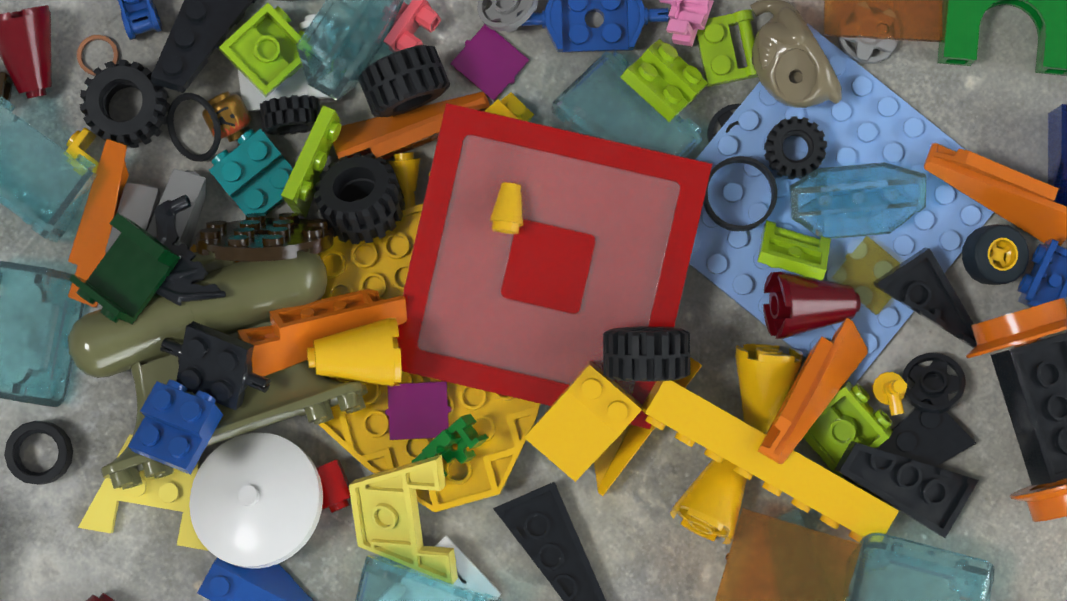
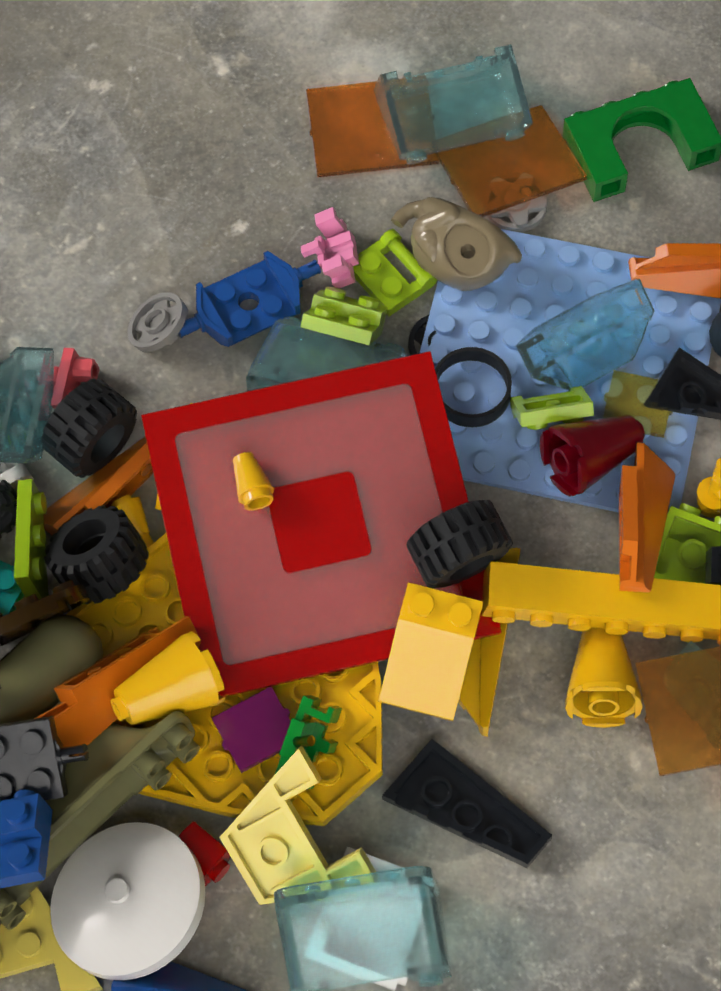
camera: 25 degrees left, 20 degrees down
magenta piece [450,24,529,101] -> none
yellow cone [735,344,803,434] -> none
black tyre [764,116,827,180] -> none

